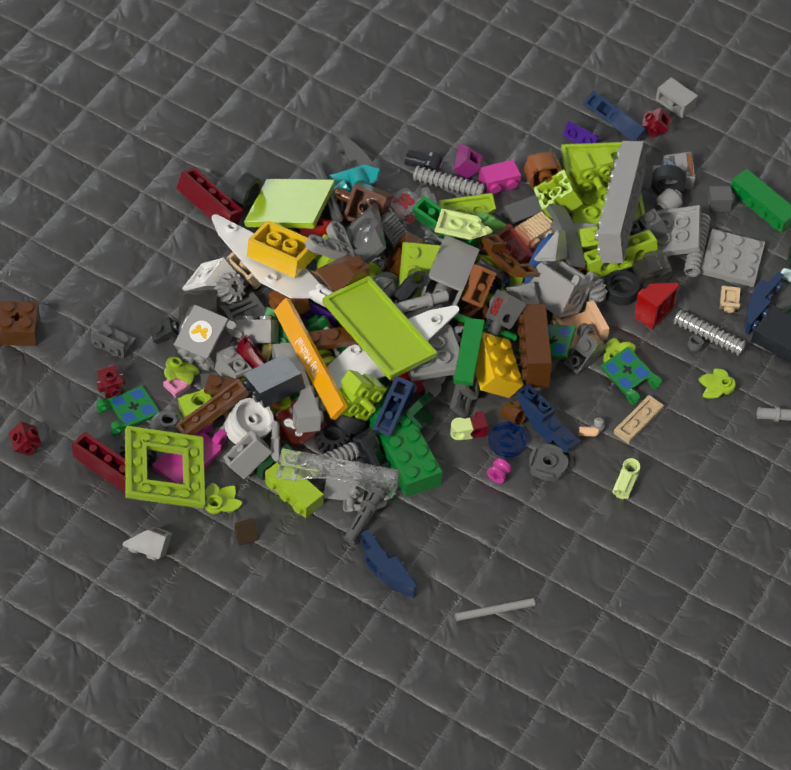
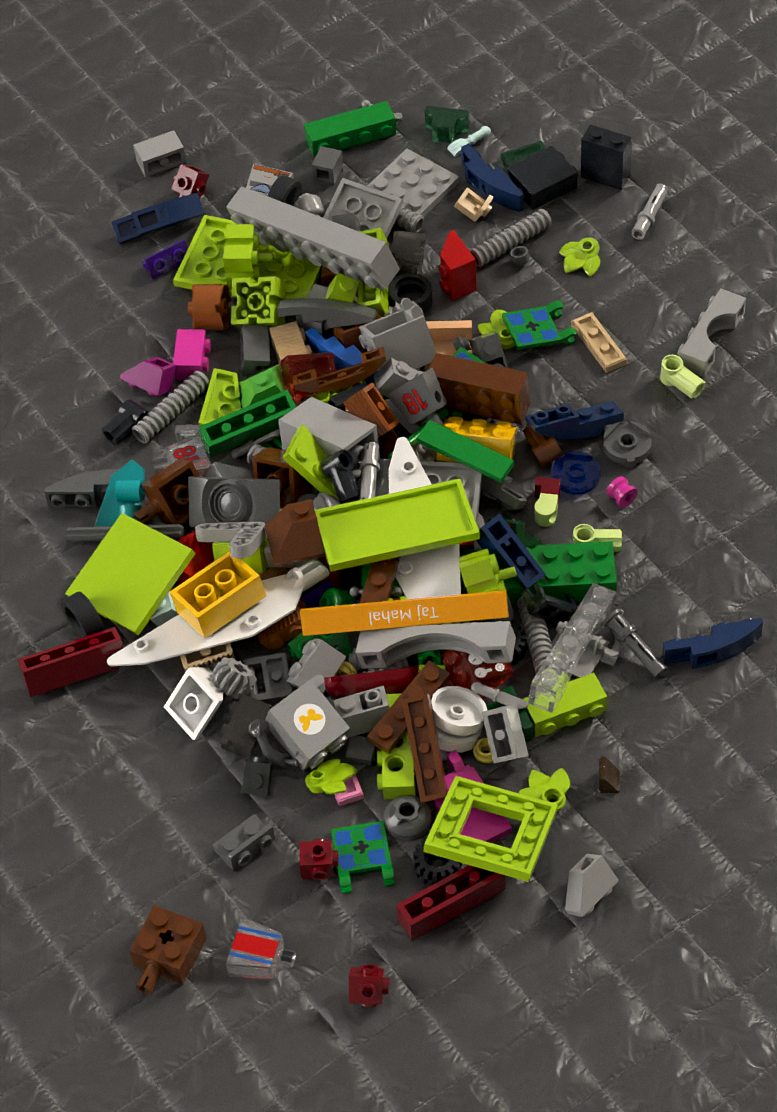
camera: 60 degrees left, 0 degrees up
brick [243,354,306,408] -> none
yellowish green tile [435,209,493,240] -> none
light grey slope [534,229,568,261] -> none
arm [579,418,605,437] -> none
none -> torso [226,918,296,979]
none -> yellowish green piece [572,524,622,552]
none -> light grey arch [677,288,746,377]

